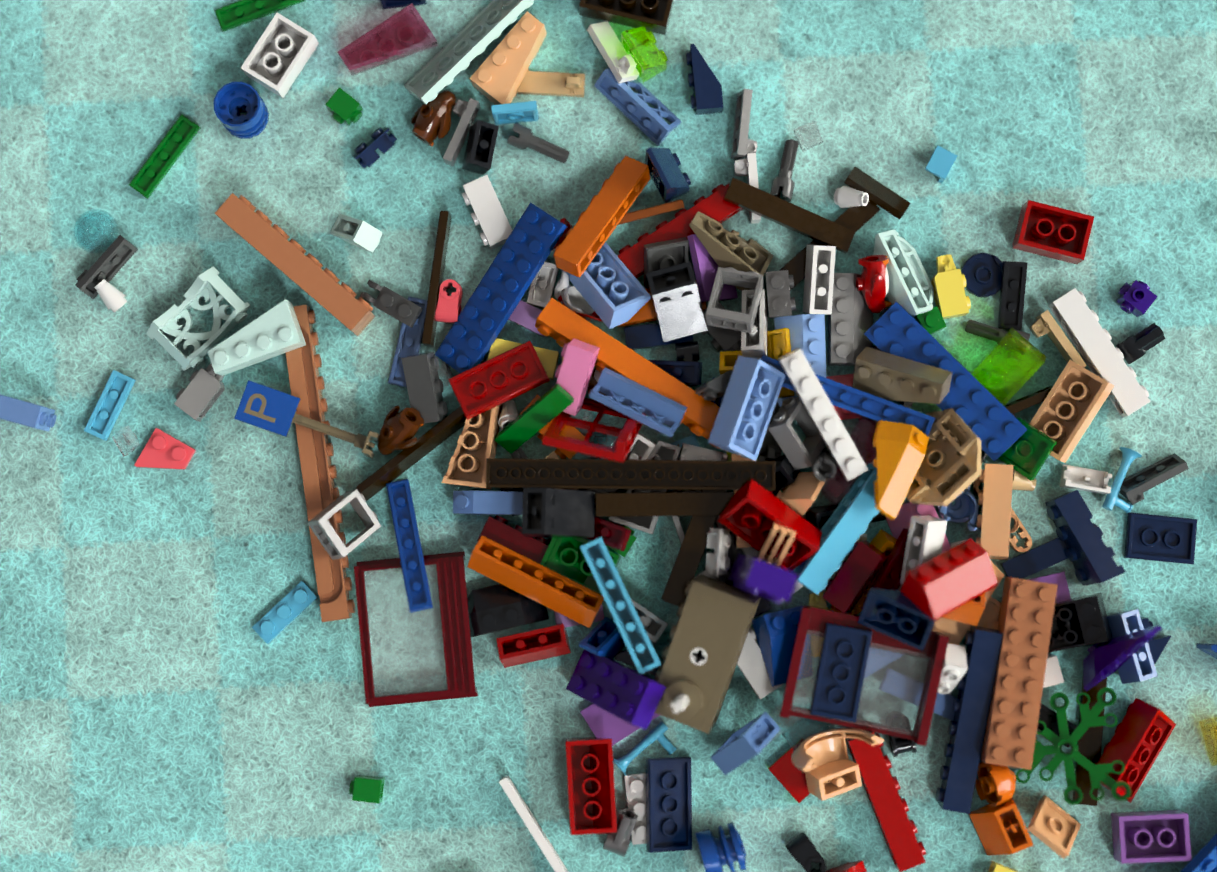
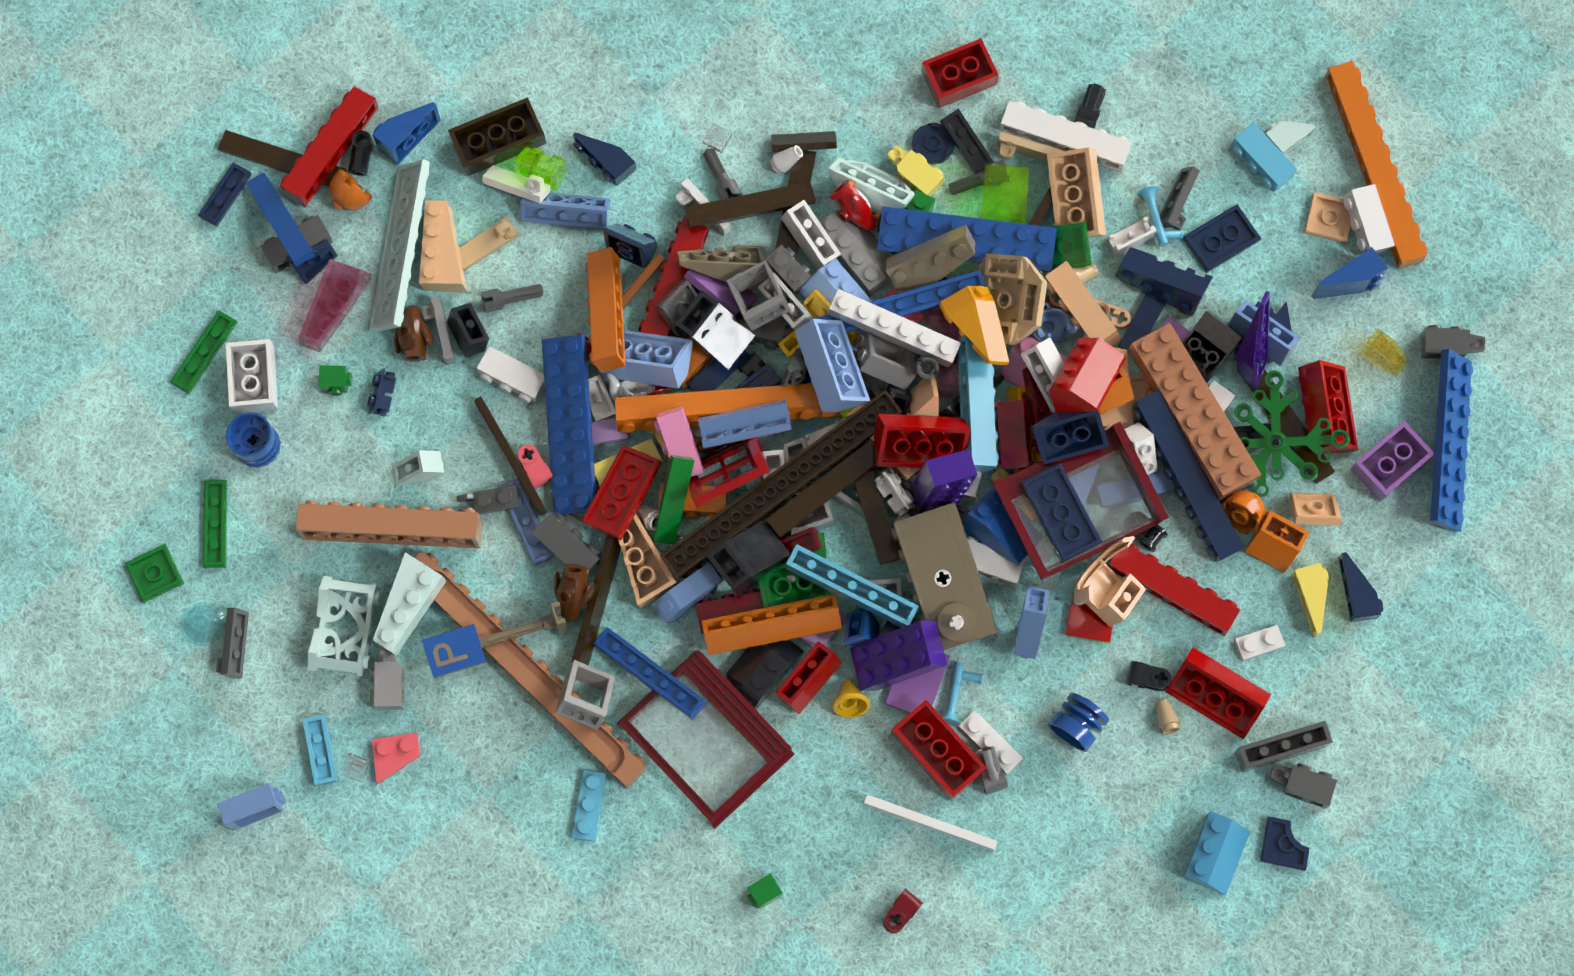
camera: 40 degrees left, 10 degrees down
white cone [94,279,127,313] -> none
medium azure tile [491,101,539,125] -> none
dark blue tile [646,757,692,853] -> none
light grey hinge [731,89,757,160] -> none
light nougat tile [757,523,796,567] -> none
medium azure panel [925,146,957,183] -> none
dark purple brick [1116,280,1158,317] -> none
none -> green tile [125,544,185,603]
none -> yellow hat [832,679,870,718]

